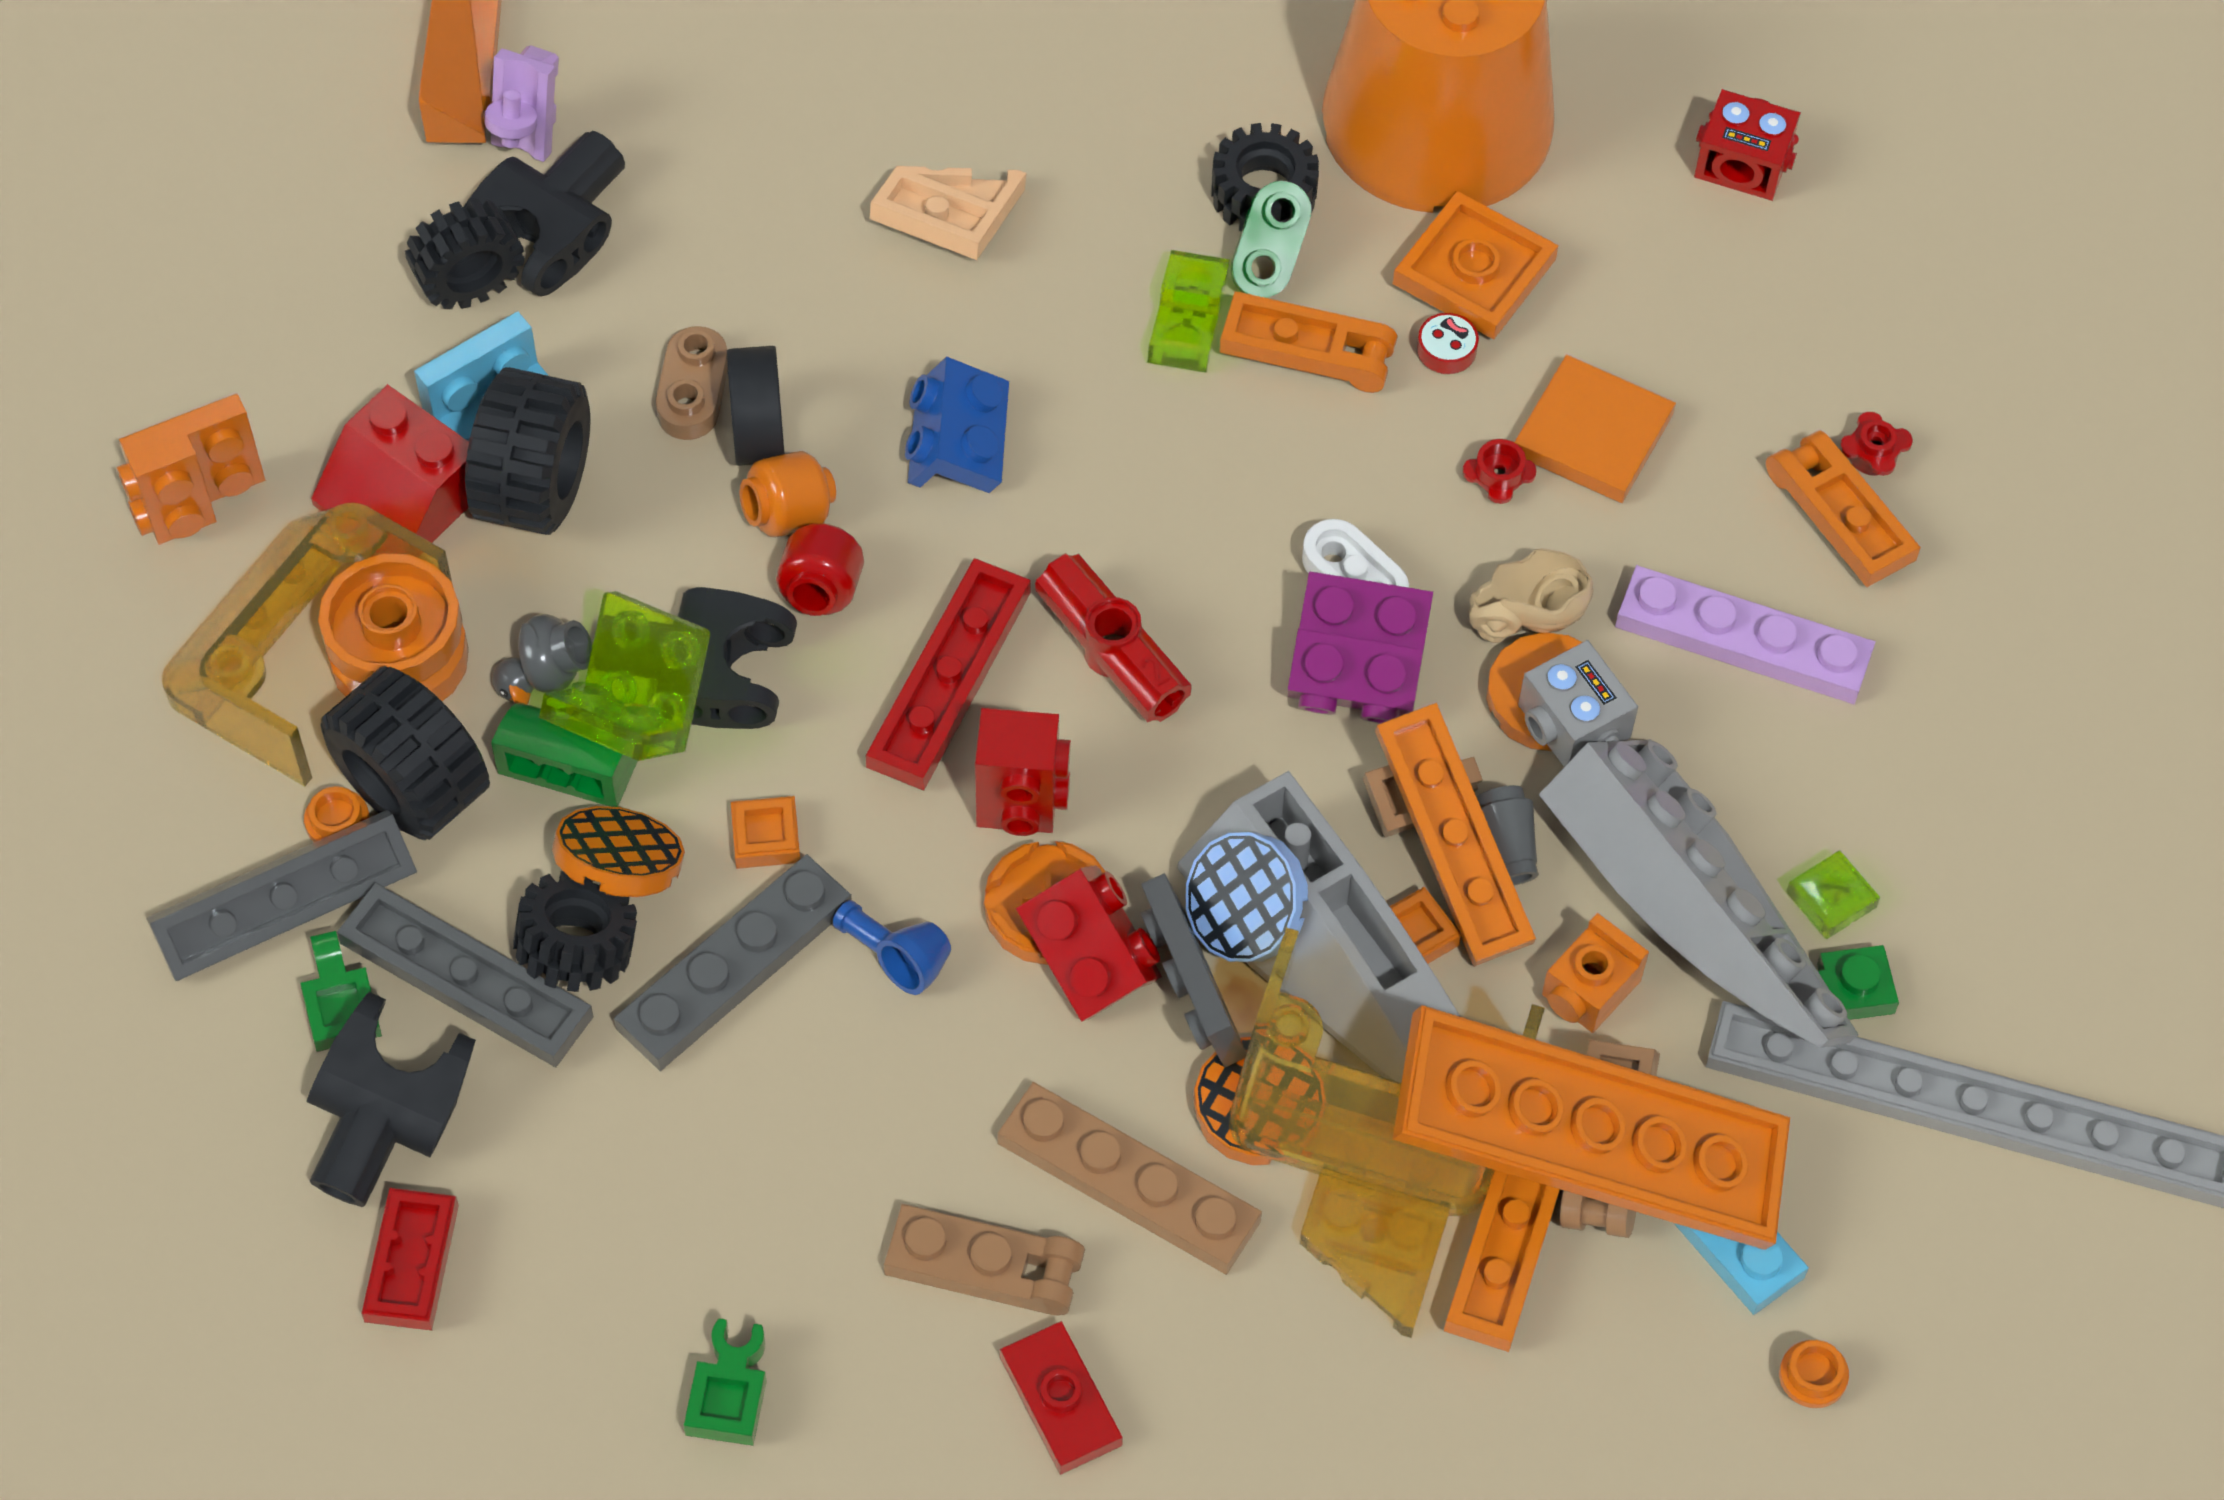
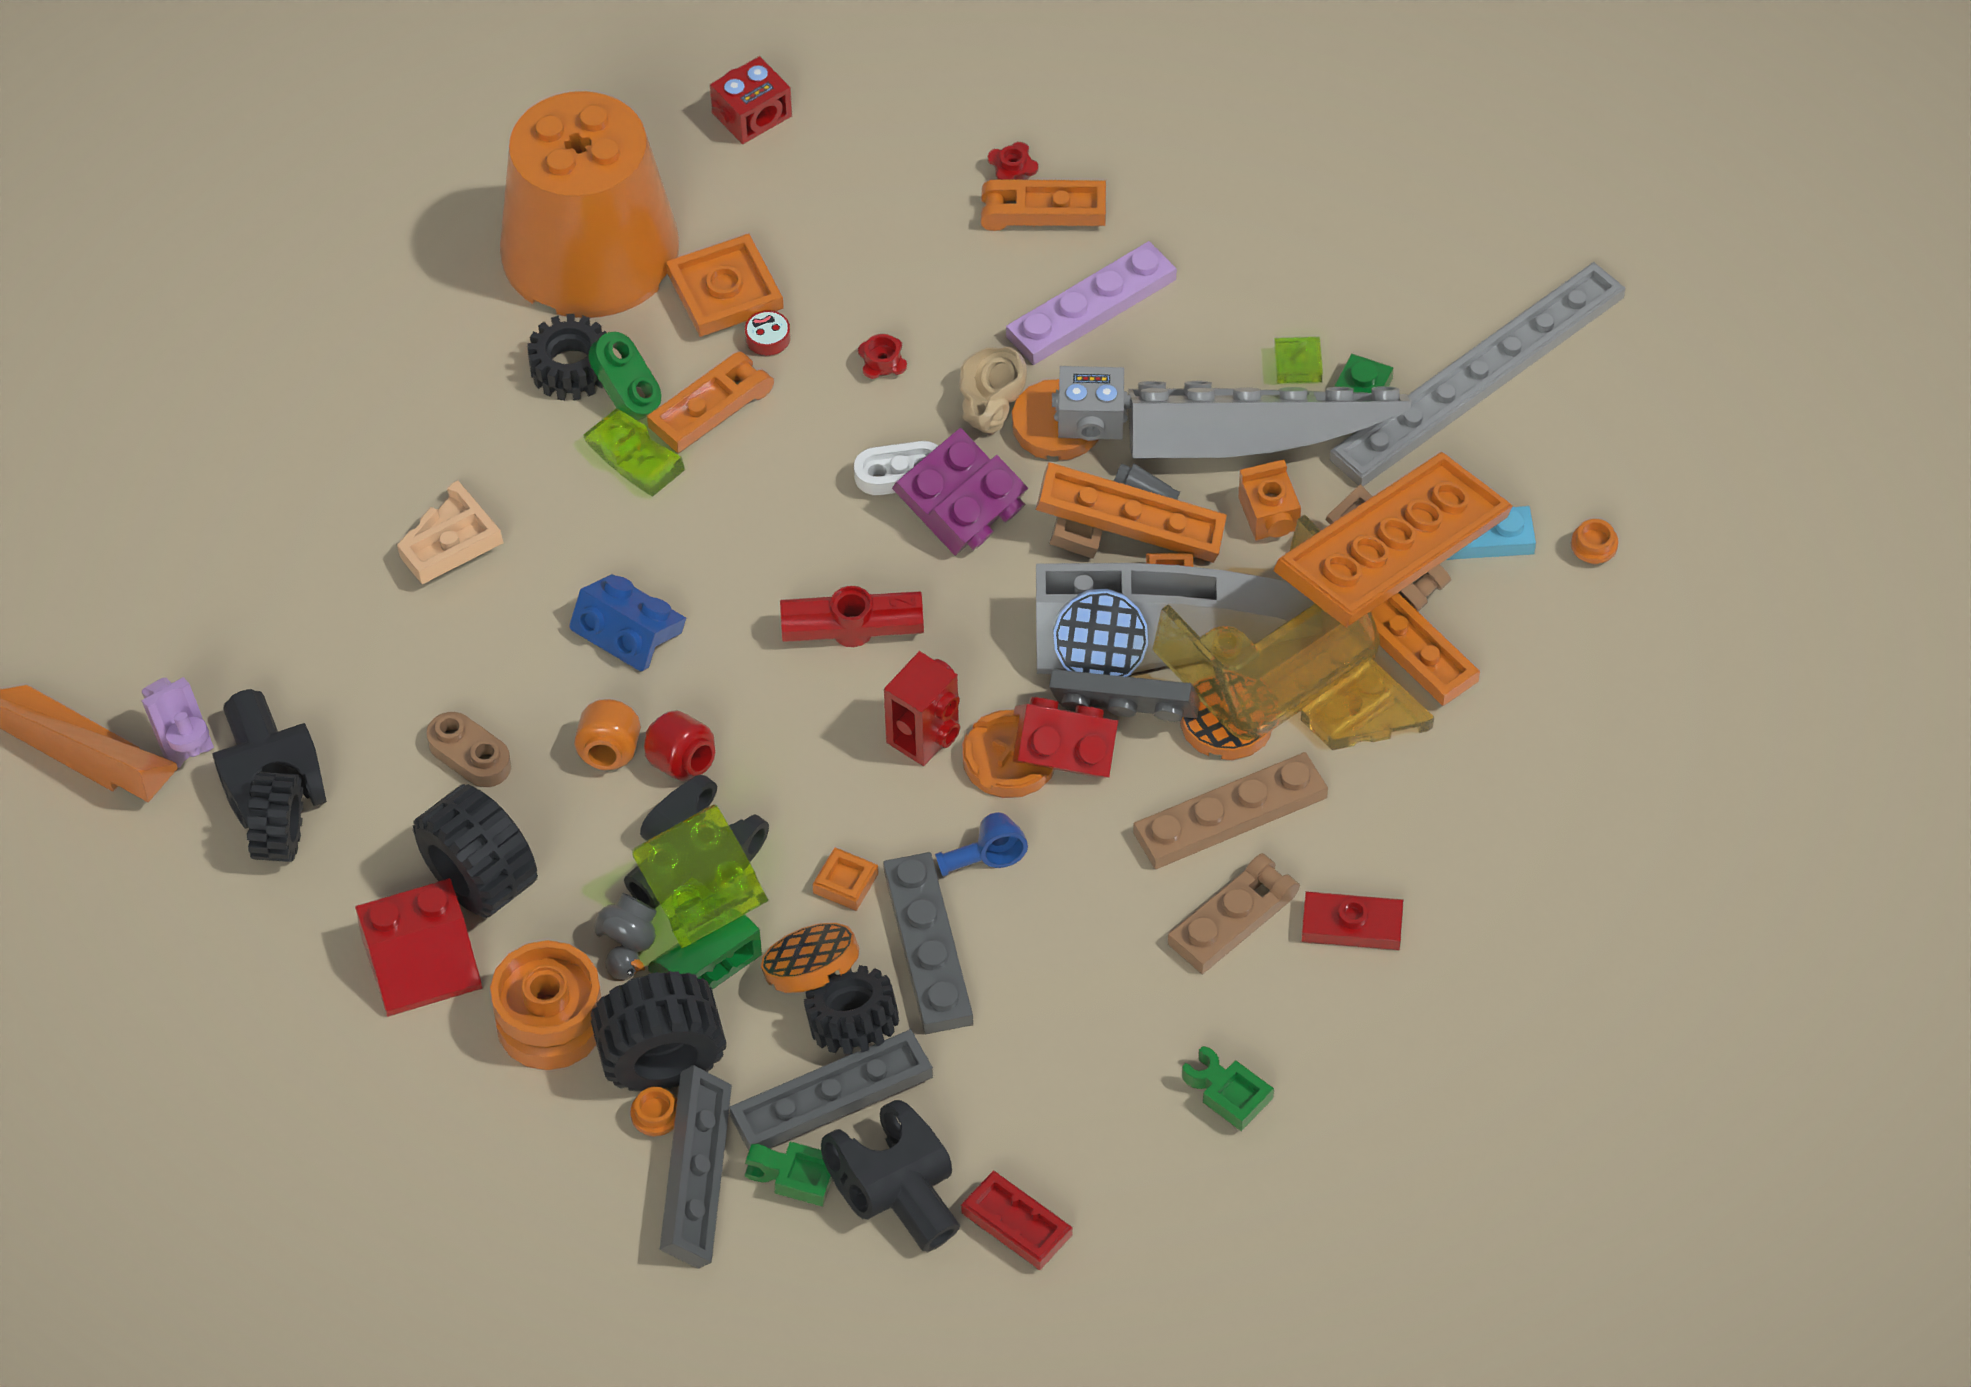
camera: 55 degrees left, 5 degrees down
orange plate [116,393,266,545] -> none
clear yellow windscreen [162,503,454,787] -> none
medium azure bracket [414,311,549,441] -> none
black tyre [727,345,785,466] -> none
red plate [865,558,1031,791] -> none
orange tile [1514,354,1676,503] -> none

